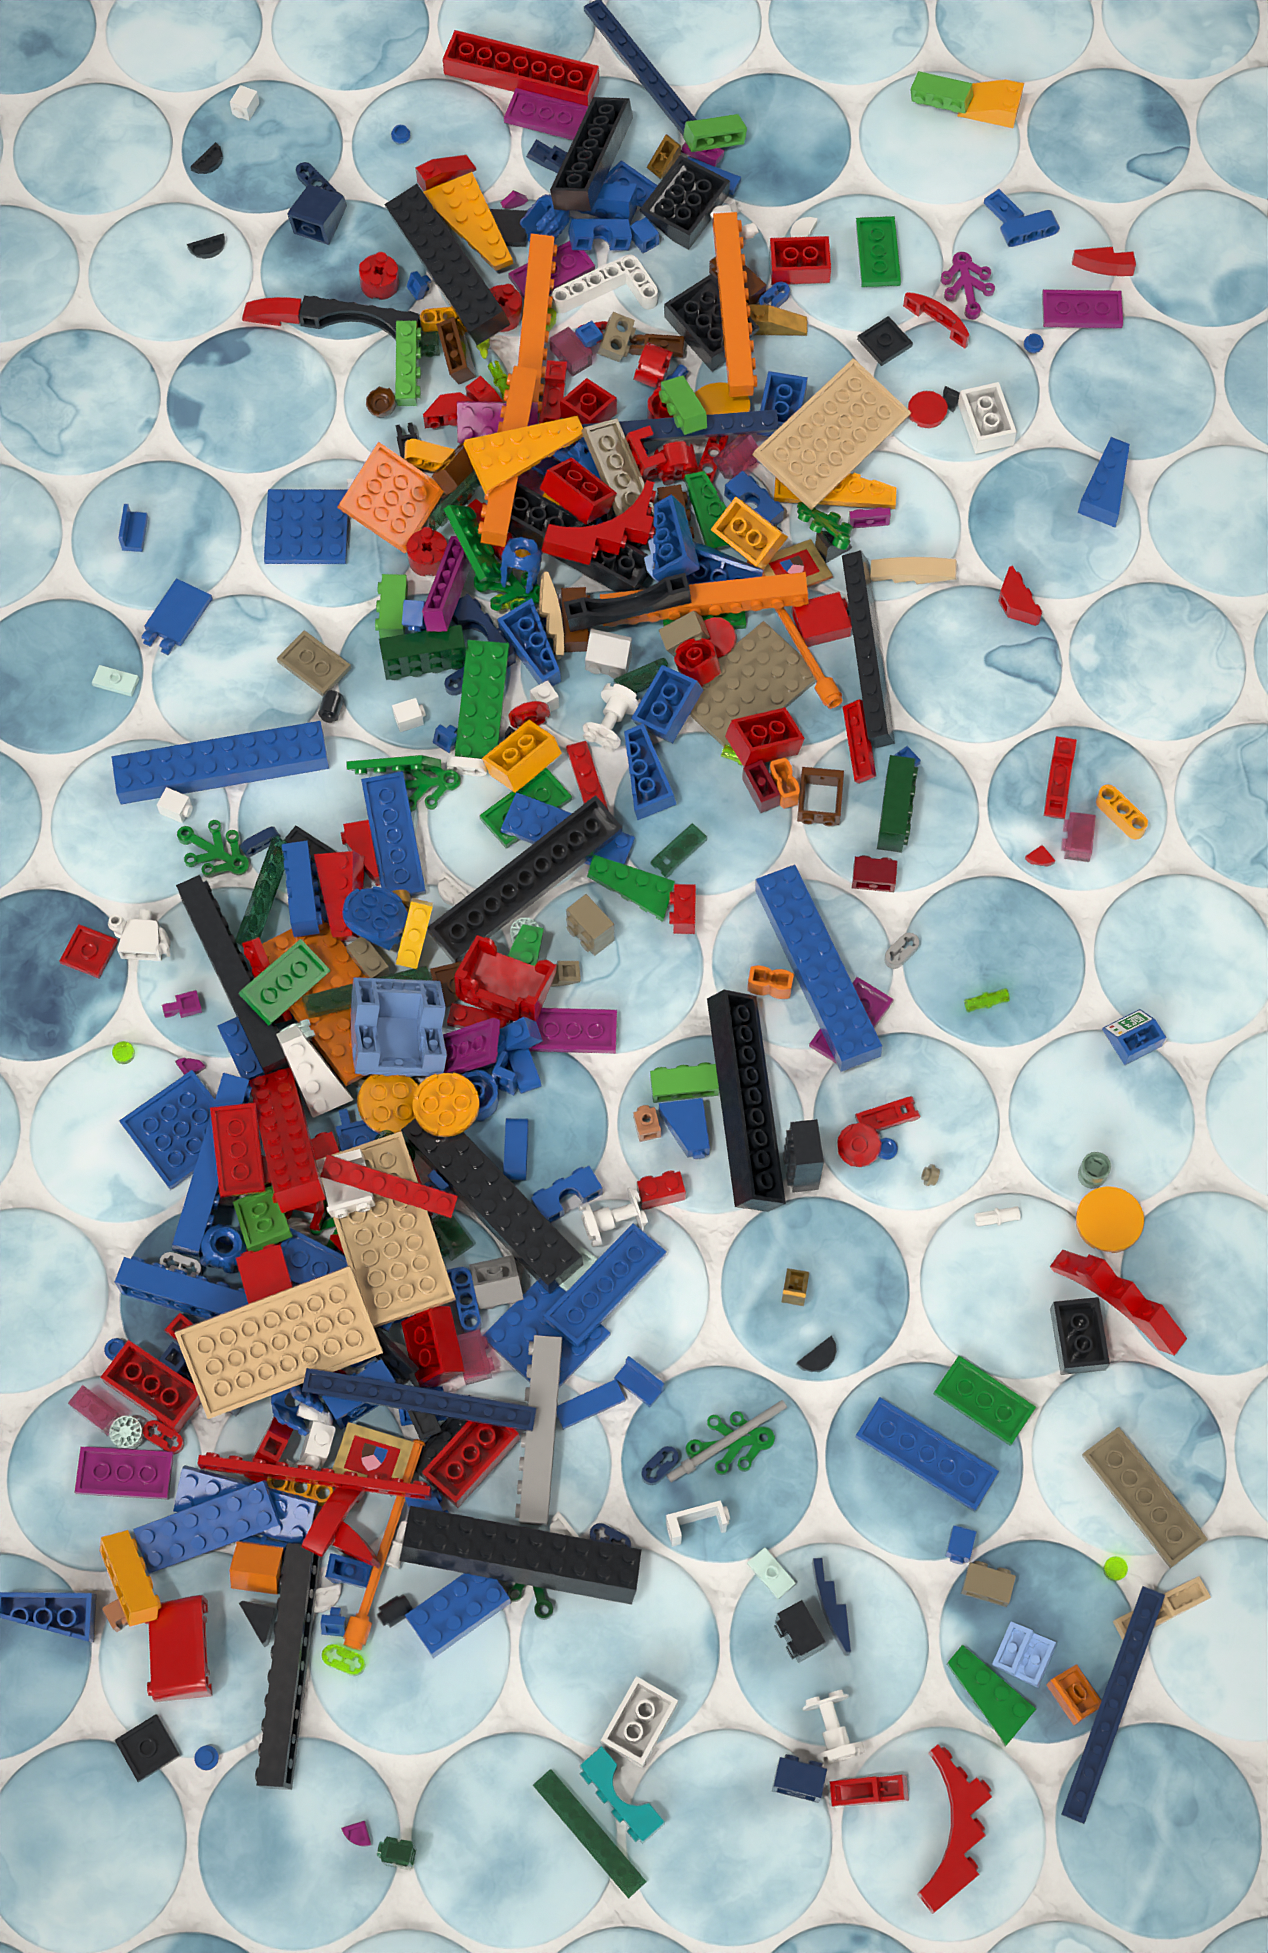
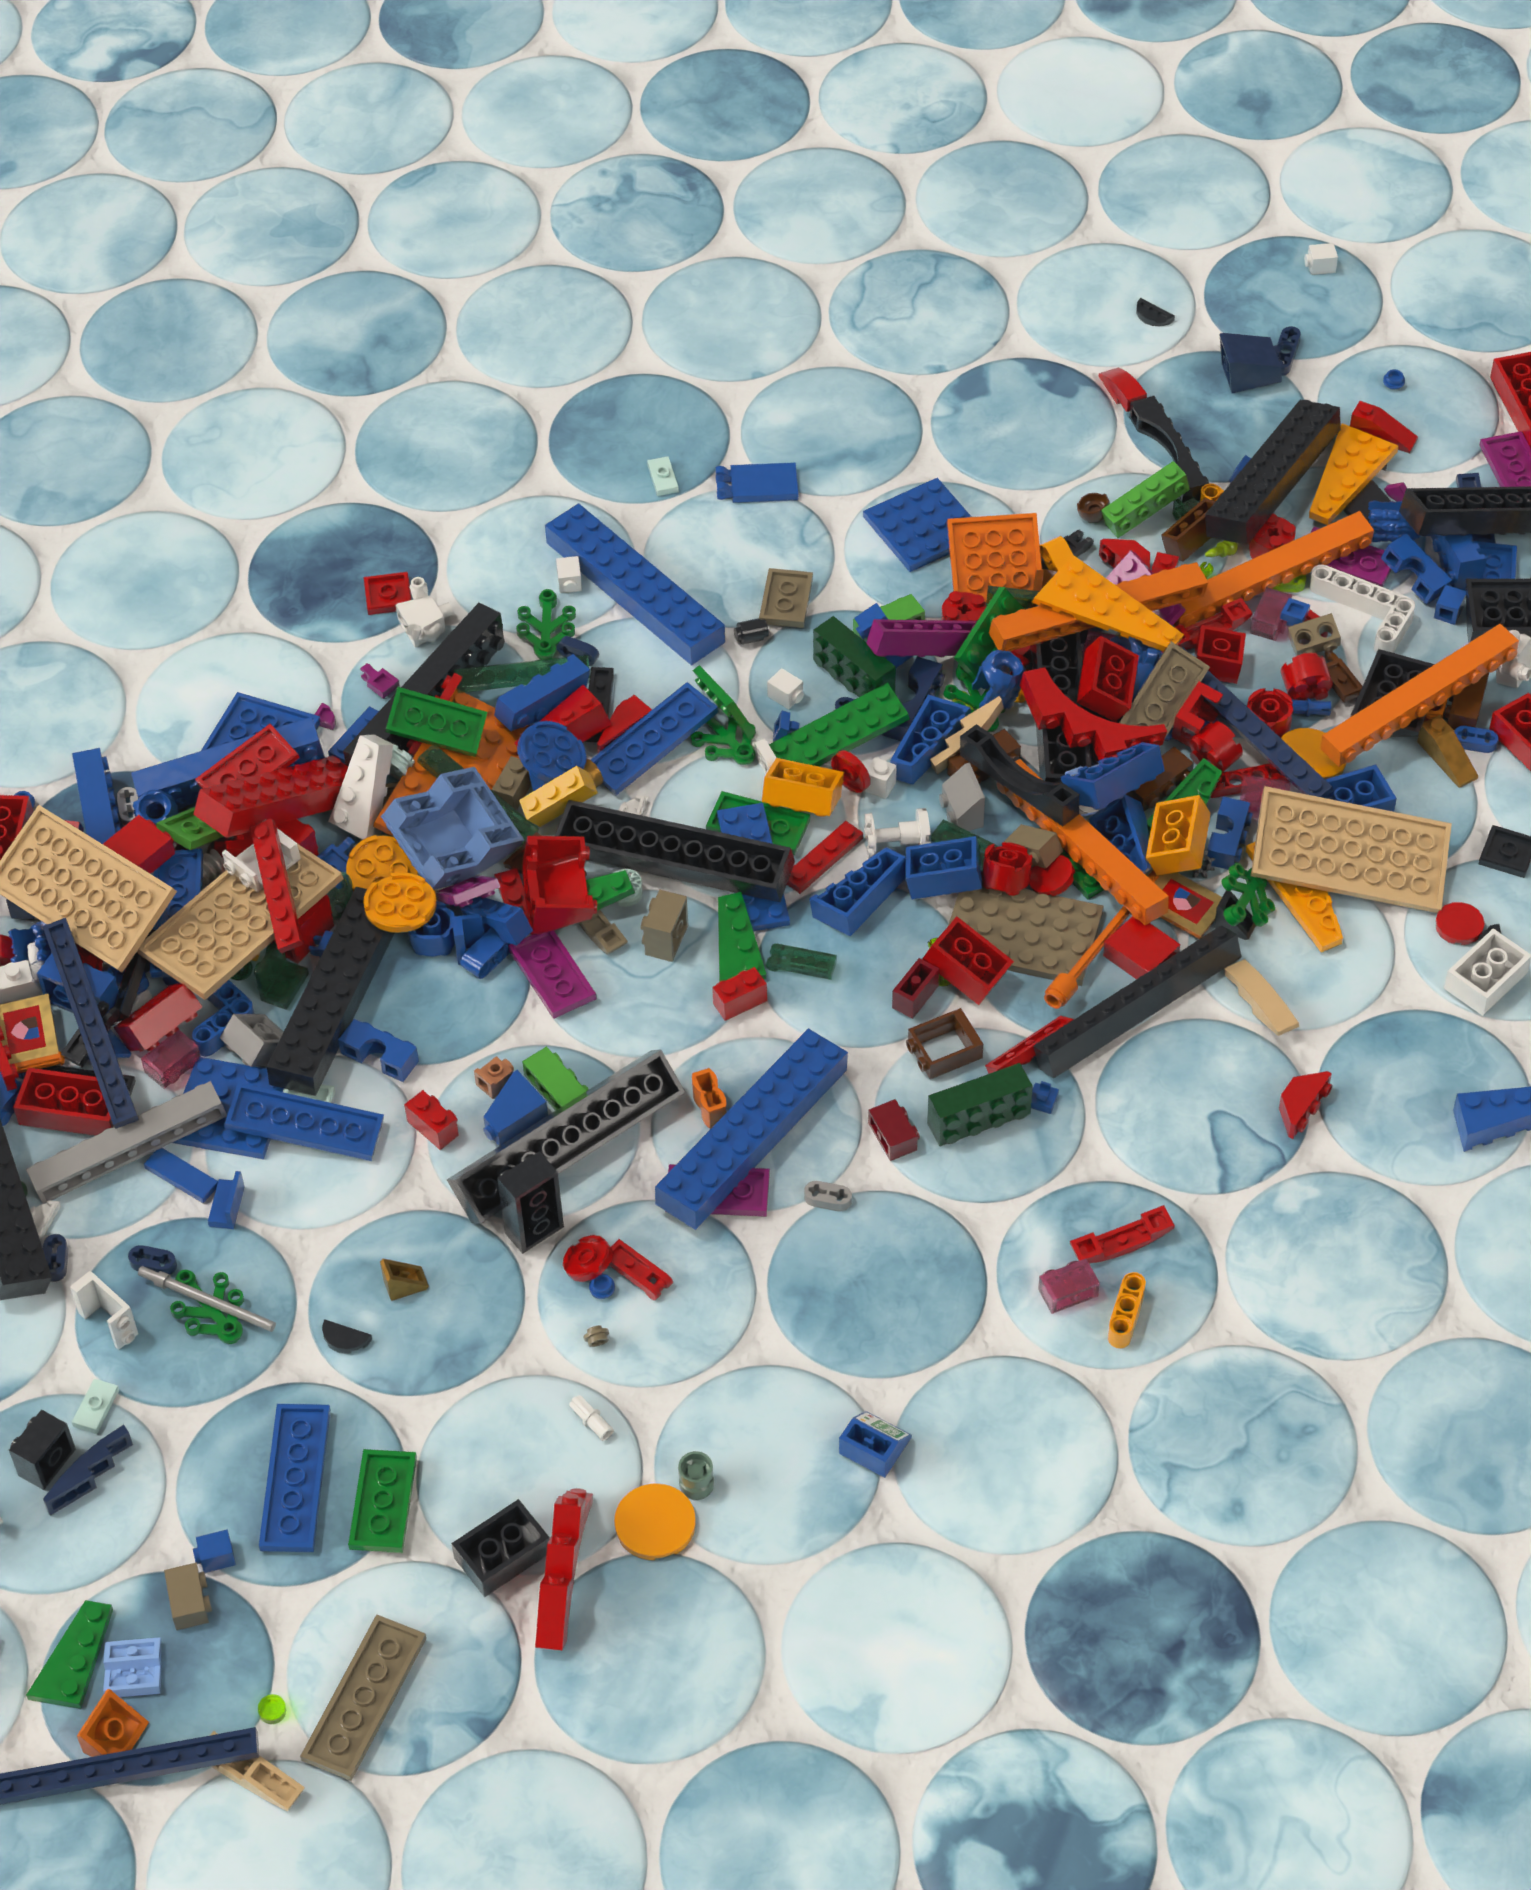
camera: 60 degrees right, 15 degrees down
clear neon green tile [112,1041,135,1064] -> none
blue panel [118,504,148,552] -> none
black tile [190,142,223,174] -> none
red brick [359,252,399,300] -> none
blue beam [503,1118,528,1181] -> none
white piece [579,1187,648,1247] -> none
bright green brick [659,375,707,435] -> none
orange brick [770,758,800,809] -> none
magenta plate [848,507,891,529] -> none
clear neon green pin [964,988,1010,1013] -> none
red tile [1025,845,1056,867] -> none

